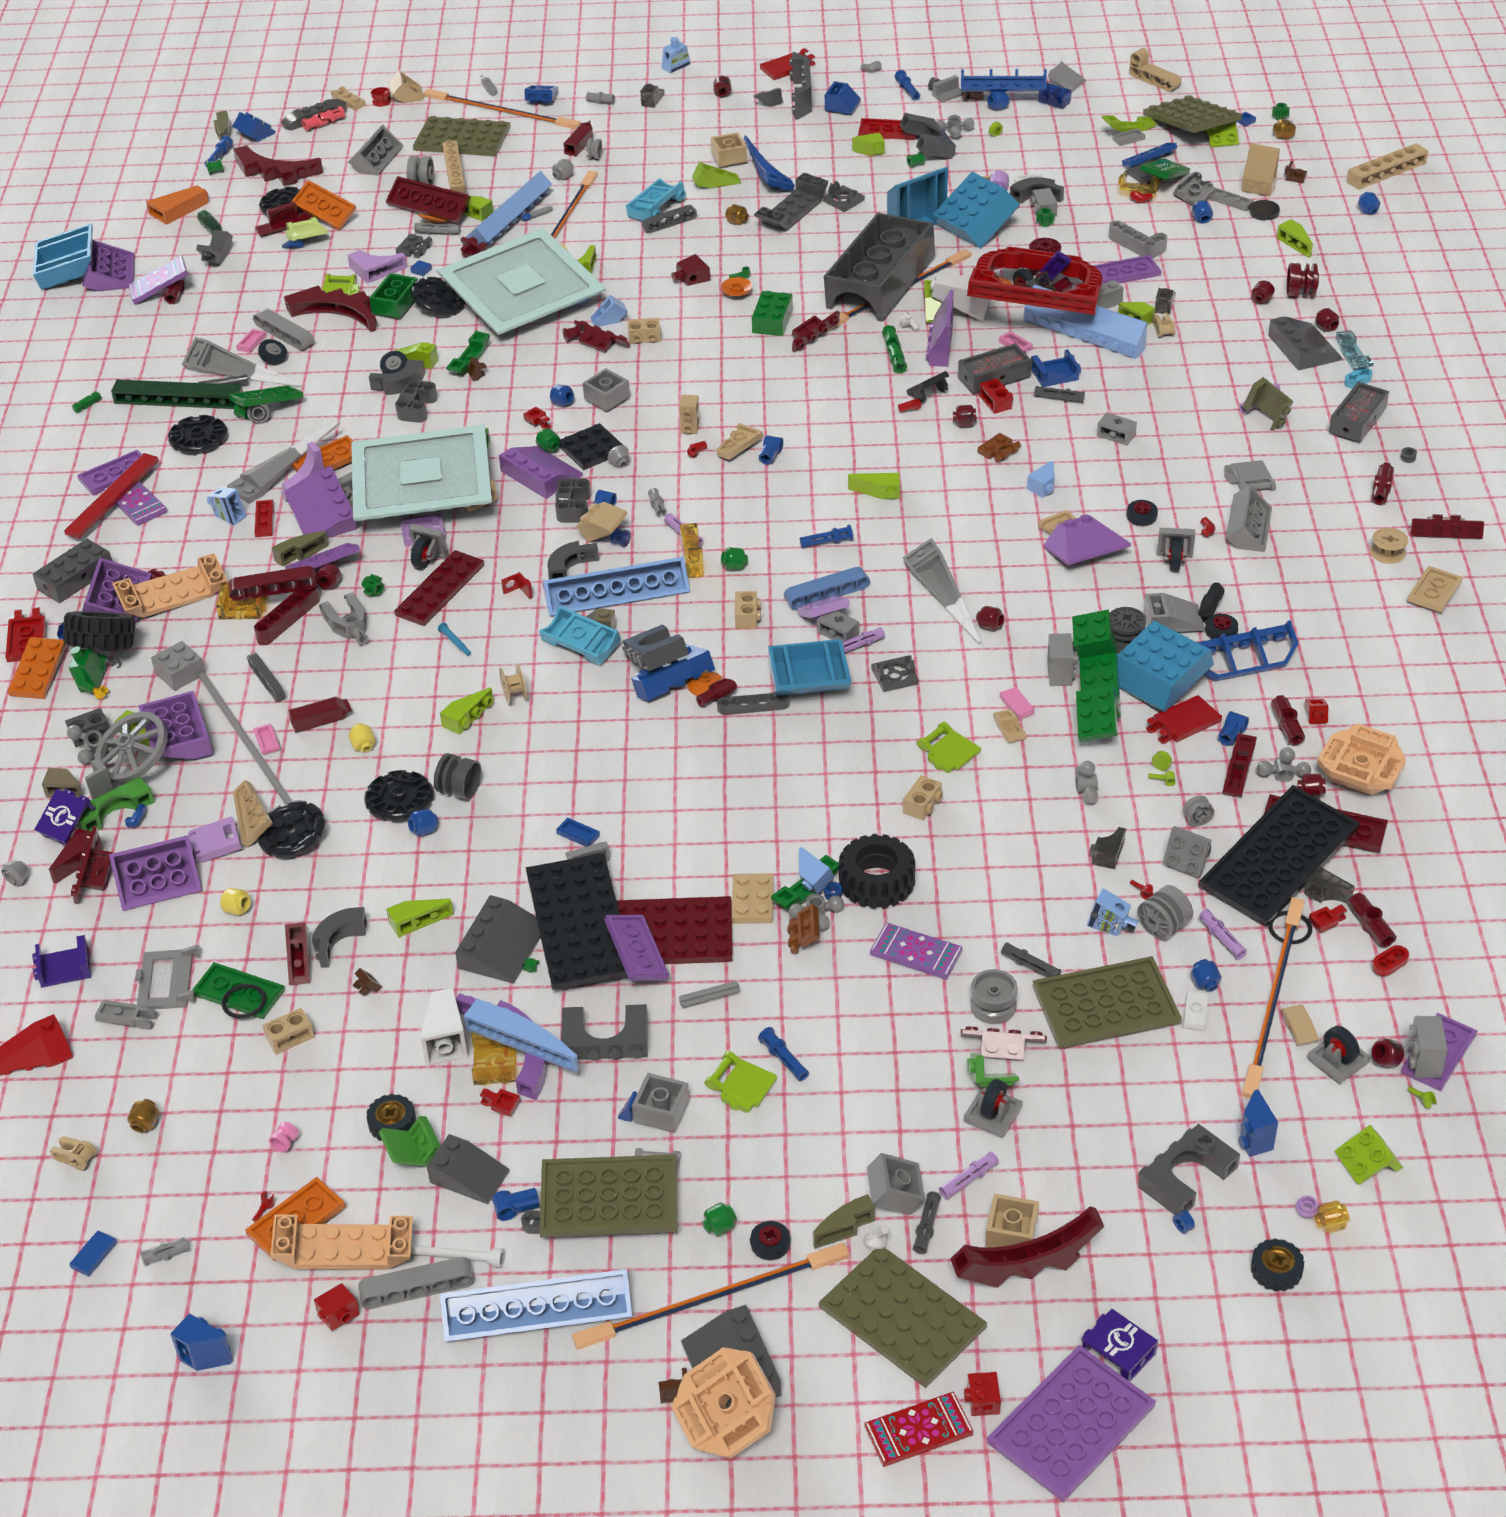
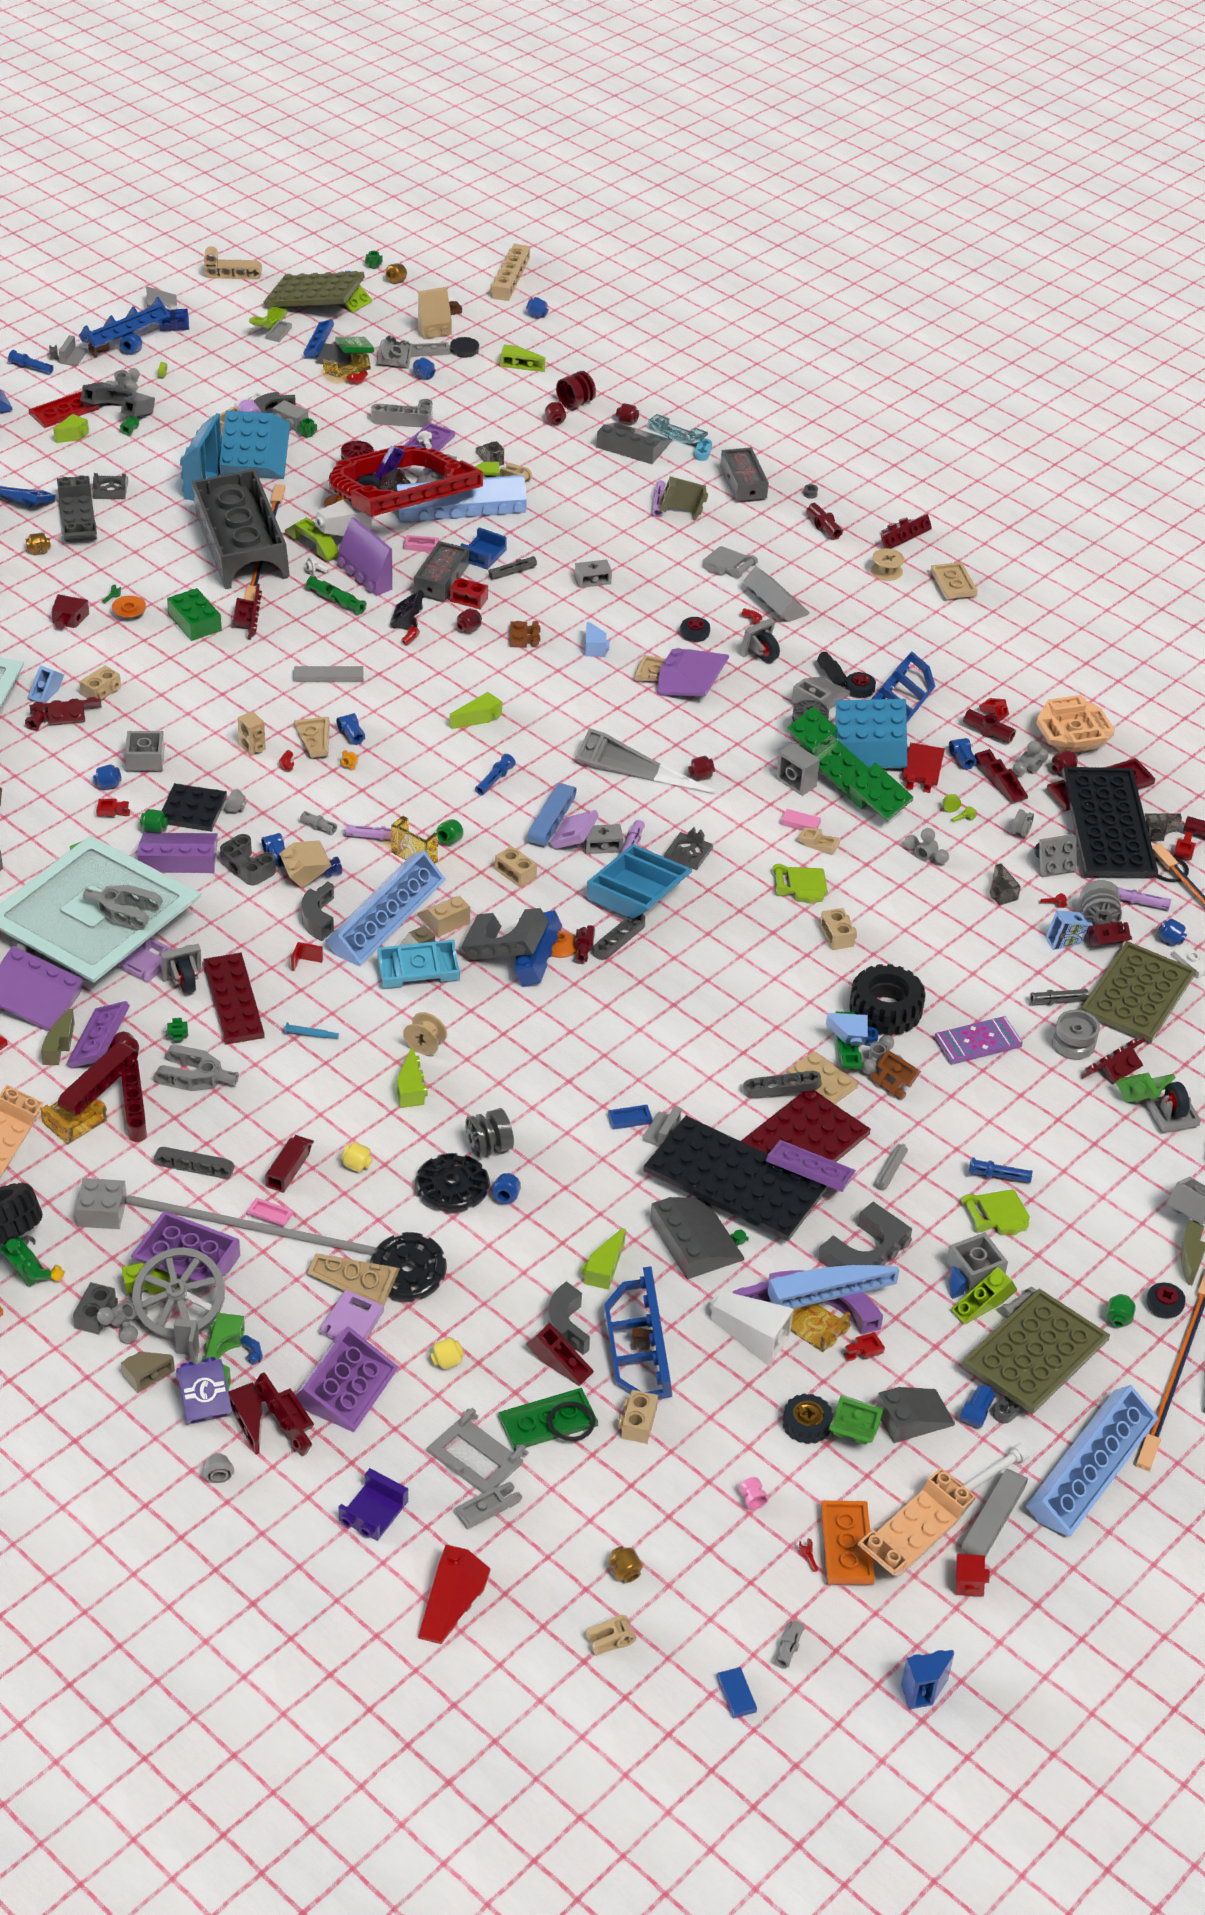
camera: 50 degrees left, 0 degrees up
none -> light grey piece [83,885,163,930]
none -> light grey tile [294,666,363,682]
none -> light orange plate [340,750,358,770]
none -> white plate [417,431,432,449]
none -> tan slope [417,896,470,937]
none -> blue plate [604,1266,673,1399]
none -> dark grey beam [743,1071,822,1098]
none -> lime slope [951,1267,1018,1324]
none -> dark red hinge [1087,921,1132,947]

